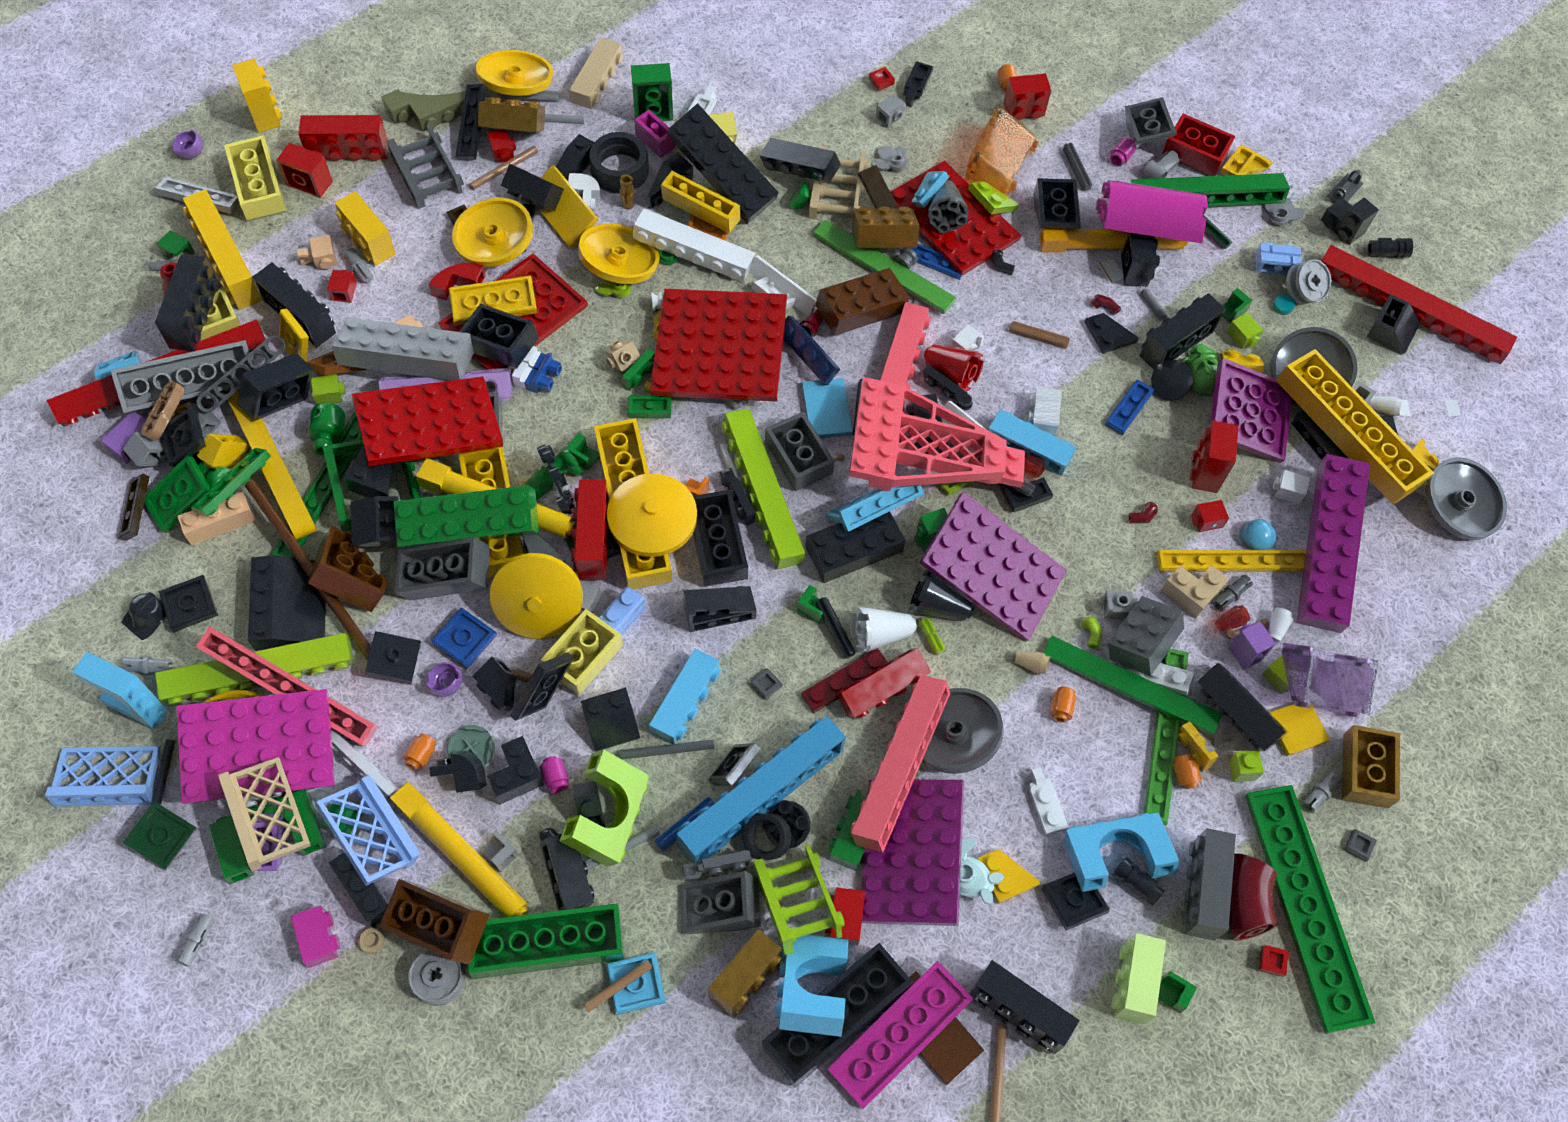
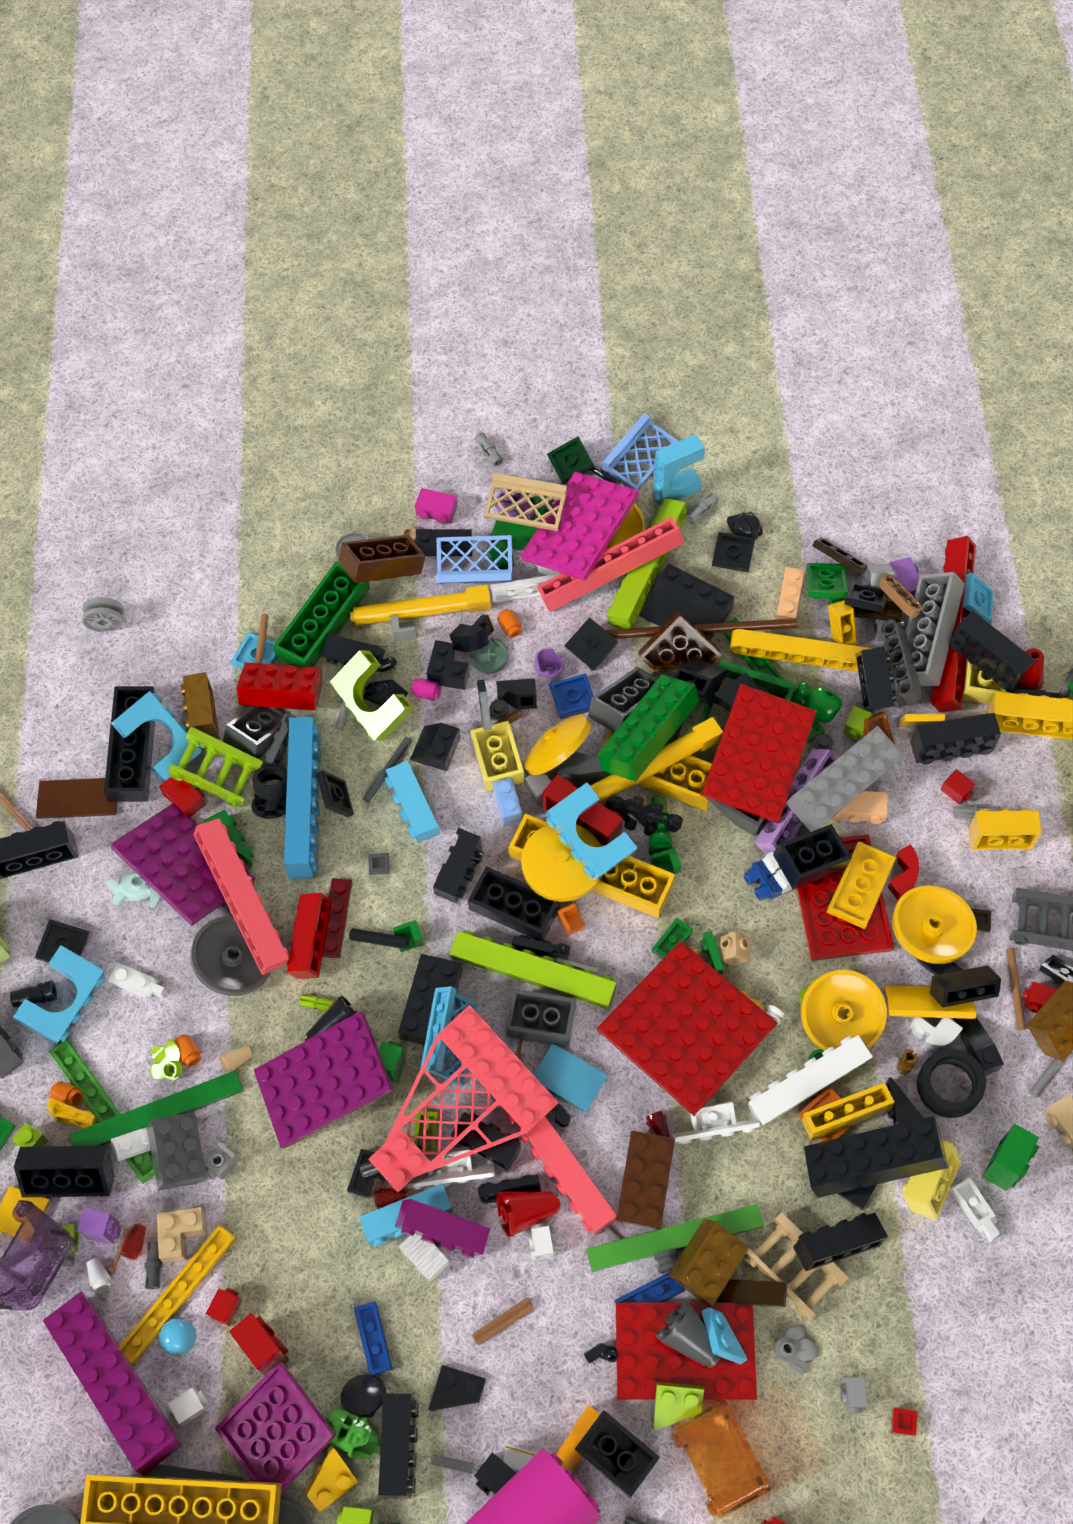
camera: 135 degrees right, 0 degrees up
green plate [191,448,271,517] -> none
light nougat brick [297,234,338,269] -> none
dark pink brick [634,110,675,158] -> none
blue axle [655,797,715,851] -> none
dark blue plate [784,315,841,385] -> none
green slope [789,182,811,209] -> none
dark pink plate [827,961,974,1109] -> none
white cone [851,607,916,653] -> none
black hinge [903,61,934,107] -> none
yellow wing [977,849,1041,904] -> none
lime arm [1082,616,1103,650] -> none
dark red arm [1090,294,1121,315] -> none
dark red arm [1128,502,1158,523] -> none
none -> plate [148,1040,183,1080]
none -> red brick [236,662,323,711]
none -> magenta brick [395,1199,491,1258]
none -> medium azure arch [545,783,637,881]

